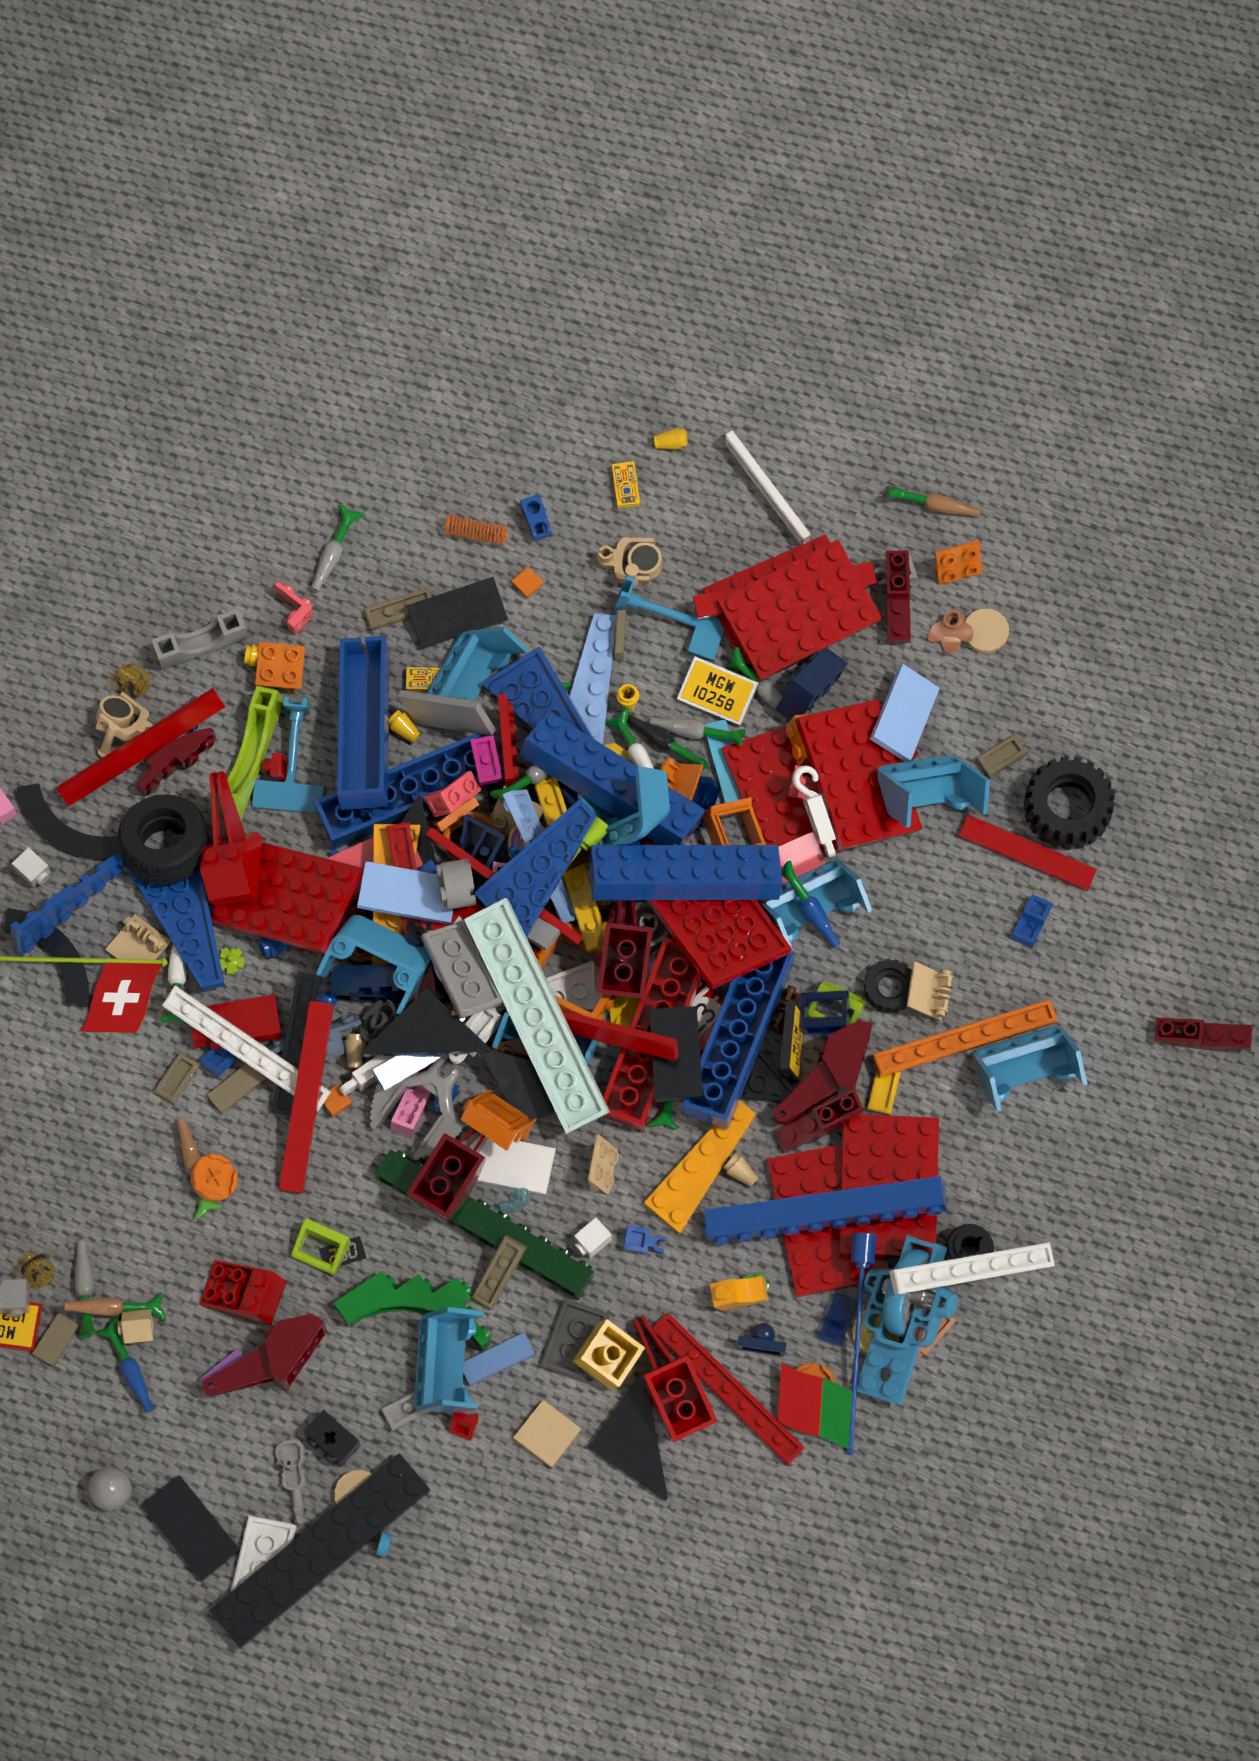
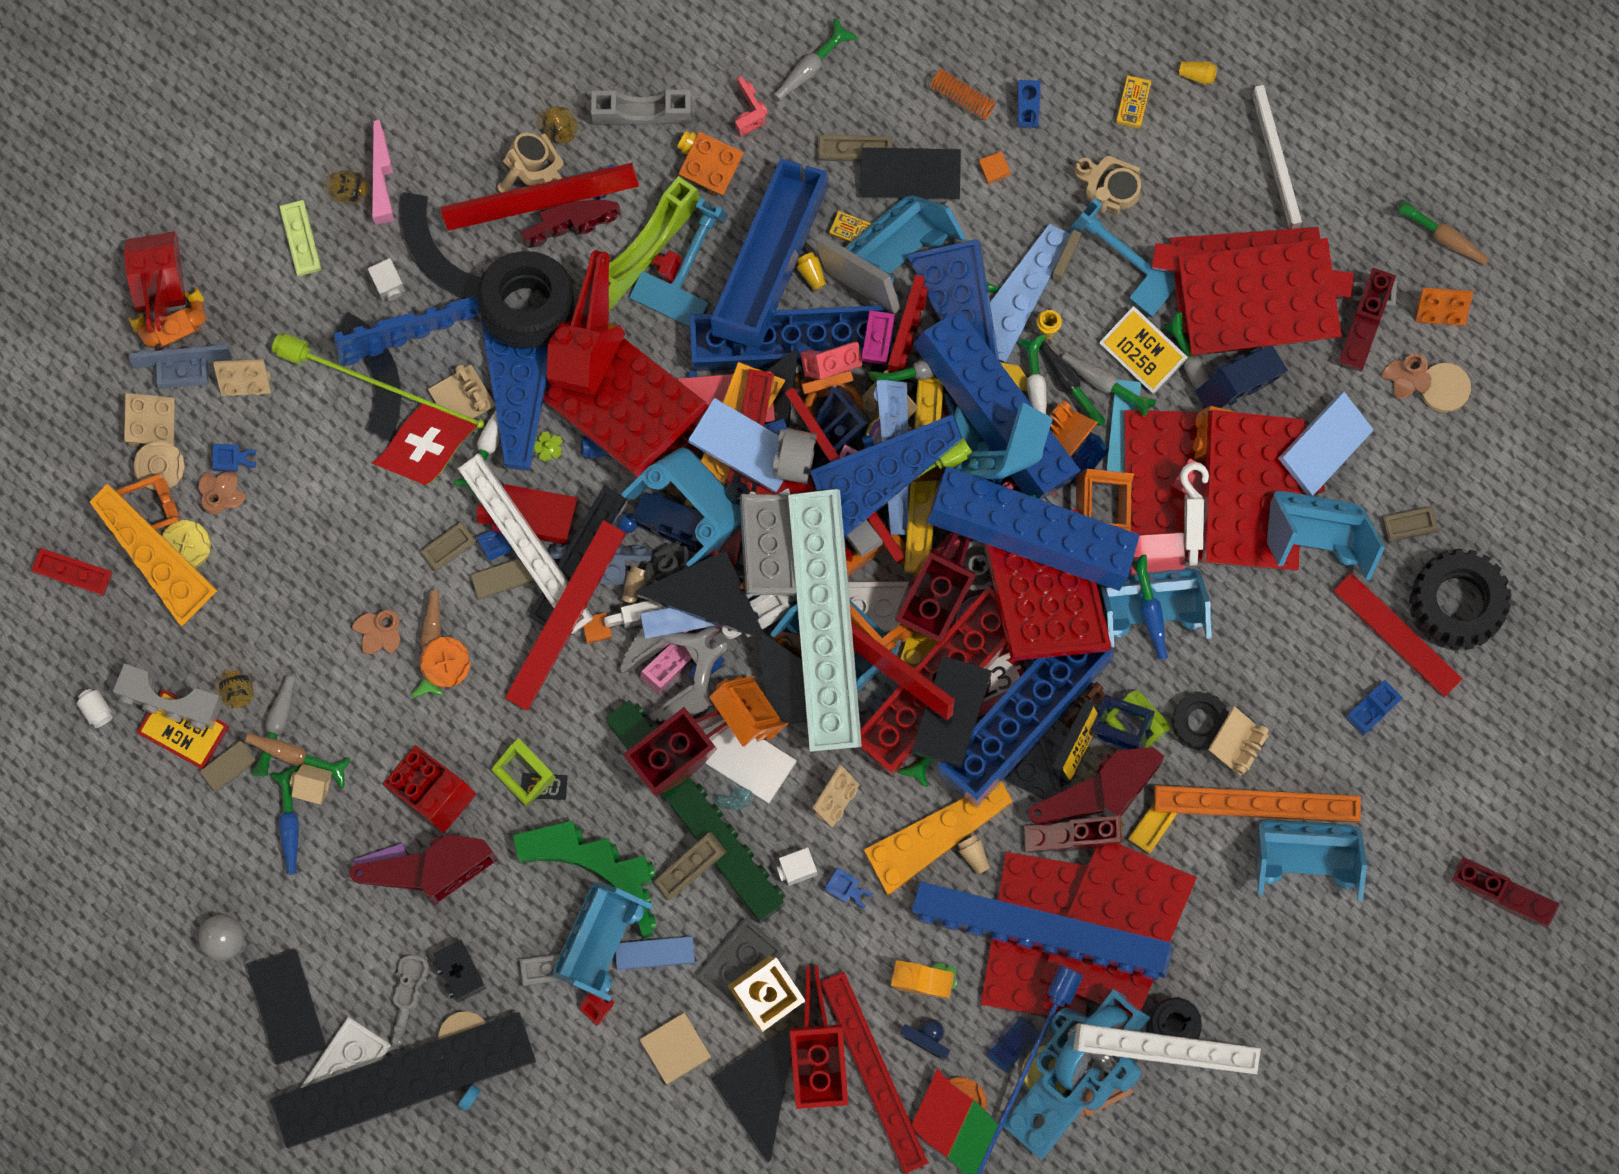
camera: 25 degrees right, 5 degrees up
none -> nougat plate [352,610,400,654]

